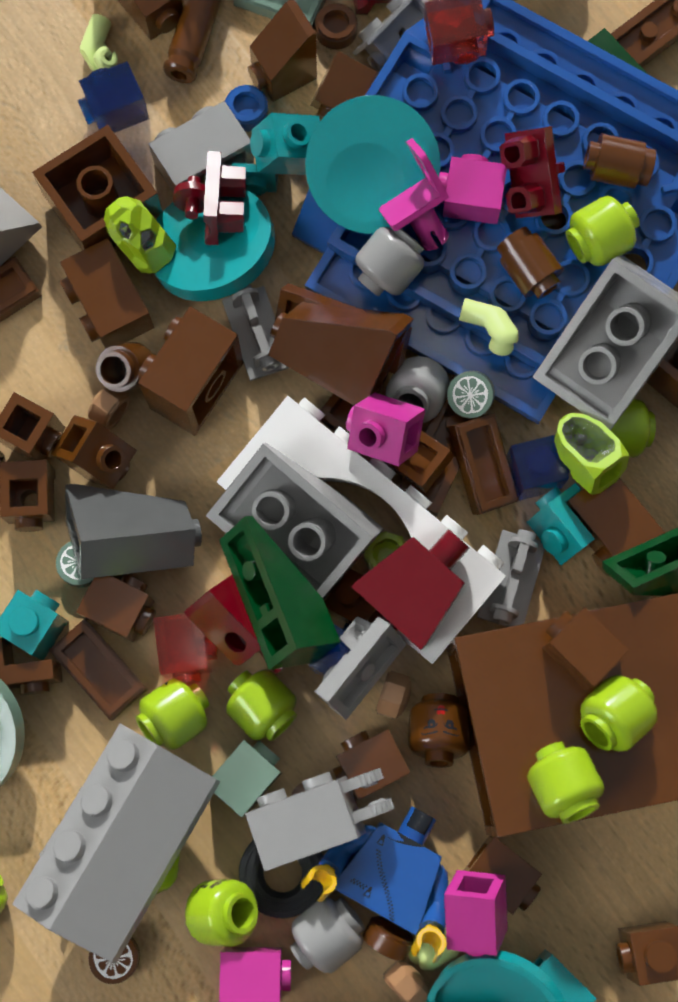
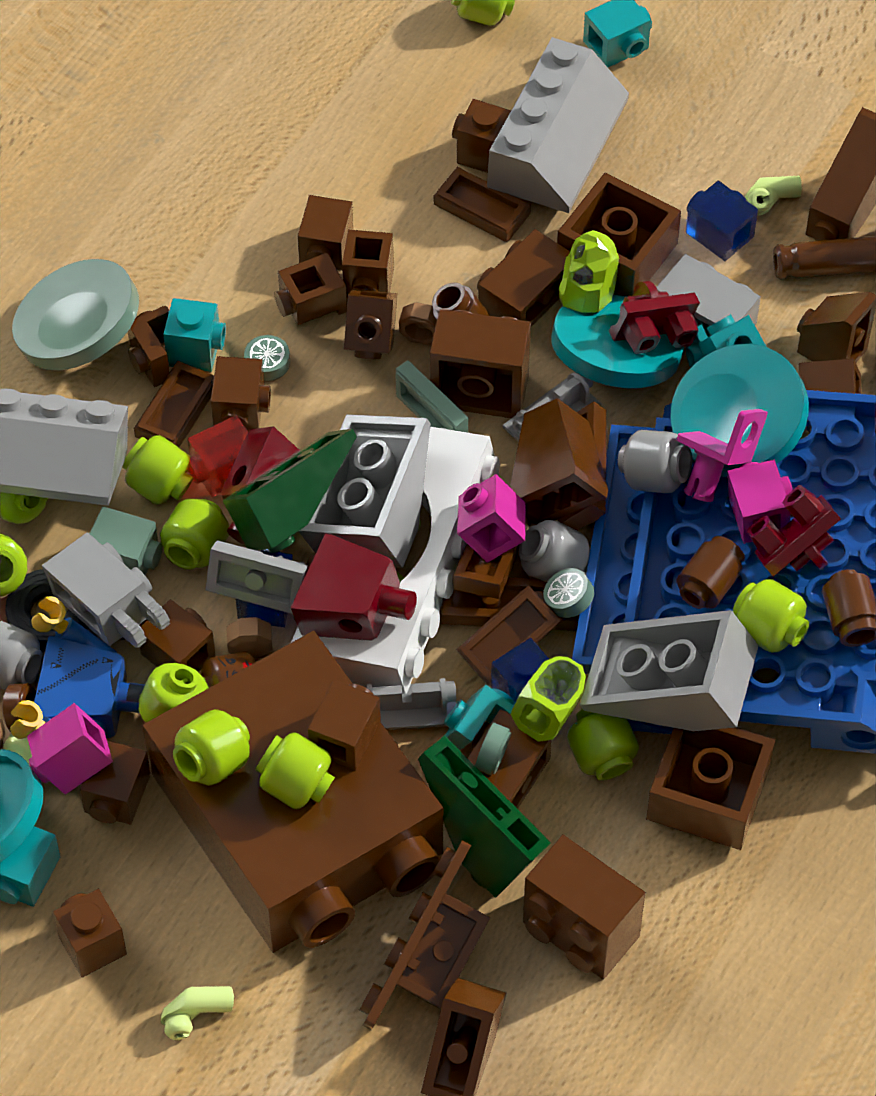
camera: 70 degrees right, 20 degrees down
dark grey slope [65,484,202,579] -> none
blue tile [225,85,268,132] -> none
yellowish green arm [459,298,519,356] -> none
none -> lime head [139,663,209,723]
none -> sand green tile [396,360,468,433]
none -> sand green tile [475,723,511,775]

